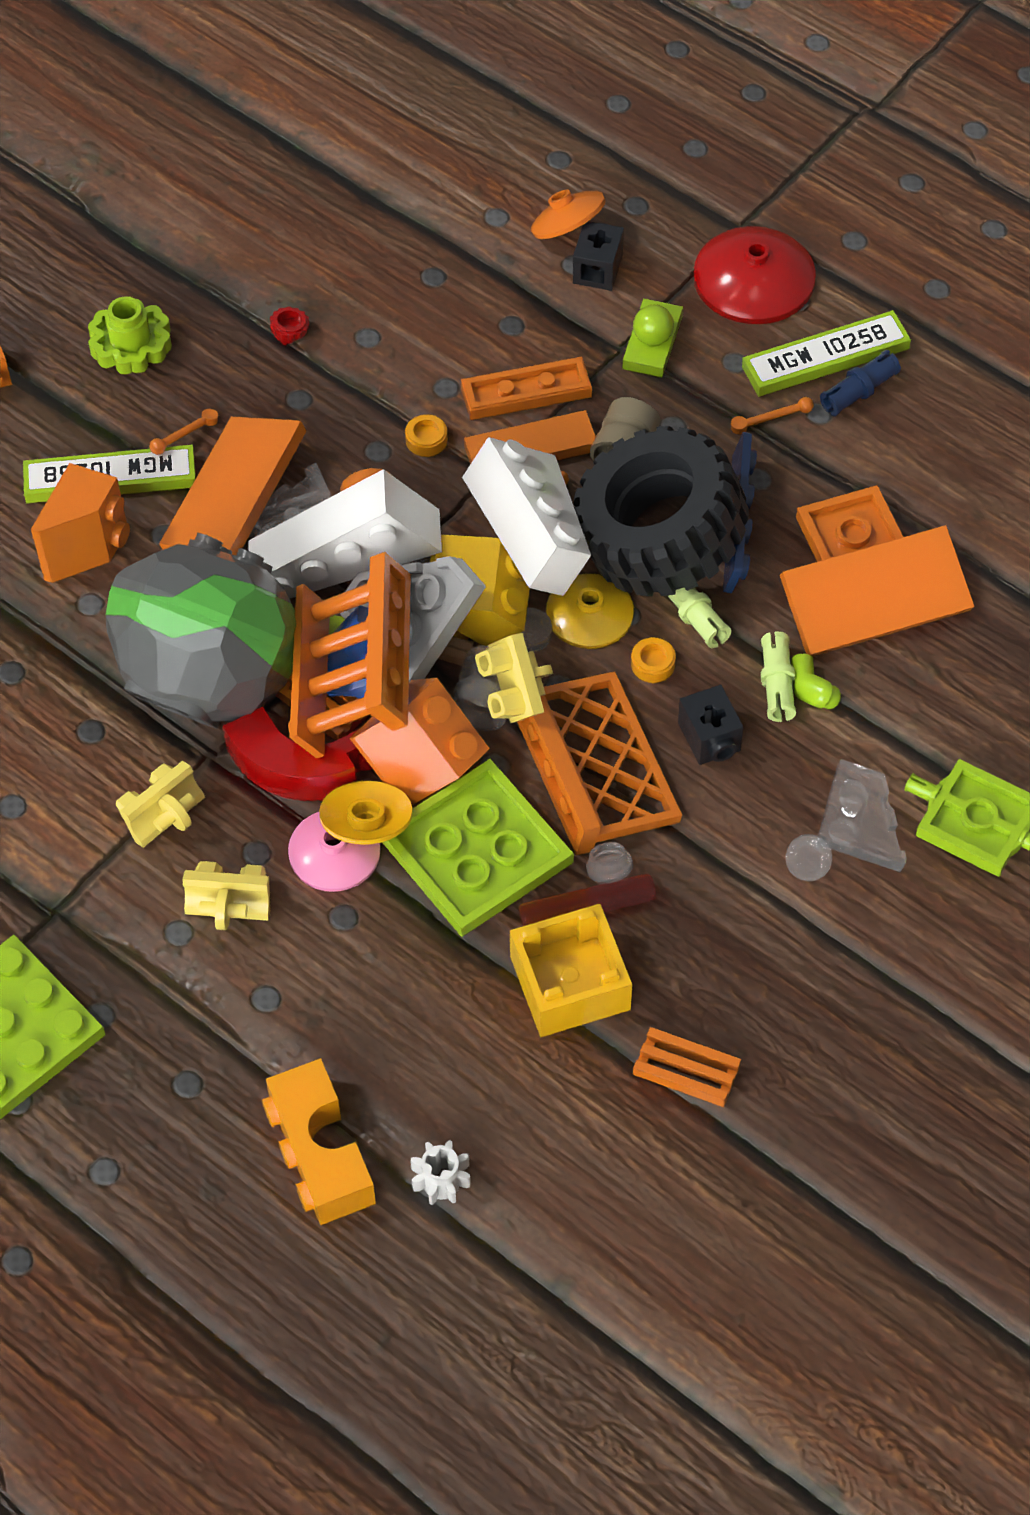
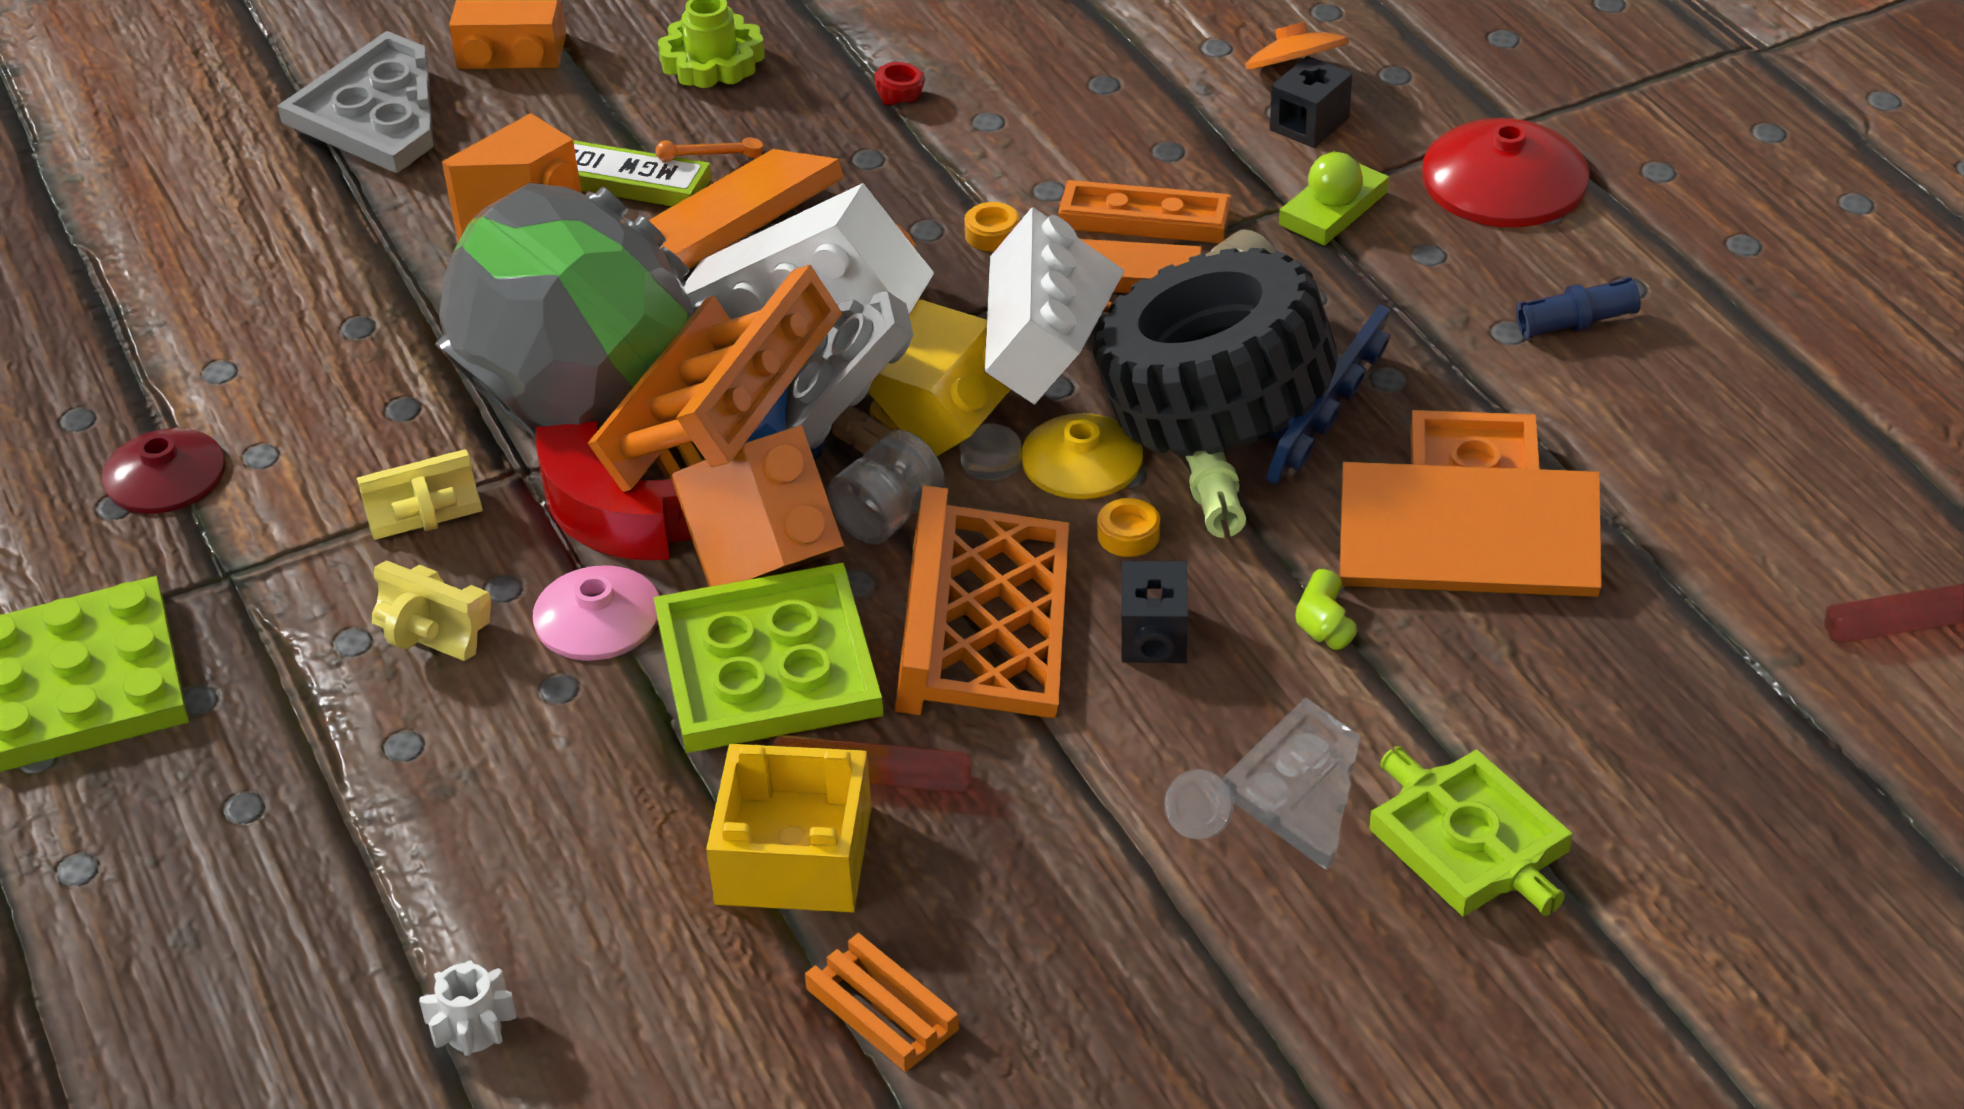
camera: 25 degrees right, 15 degrees down
light orange arch [262,1058,376,1226] -> none
yellow dish [319,781,412,844] -> none
light yellow hips [475,633,553,723] -> none
clear plate [586,842,633,884] -> none
orange hinge [731,397,814,434] -> none
tile [742,310,911,397] -> none
yellowish green pin [760,631,796,722] -> none

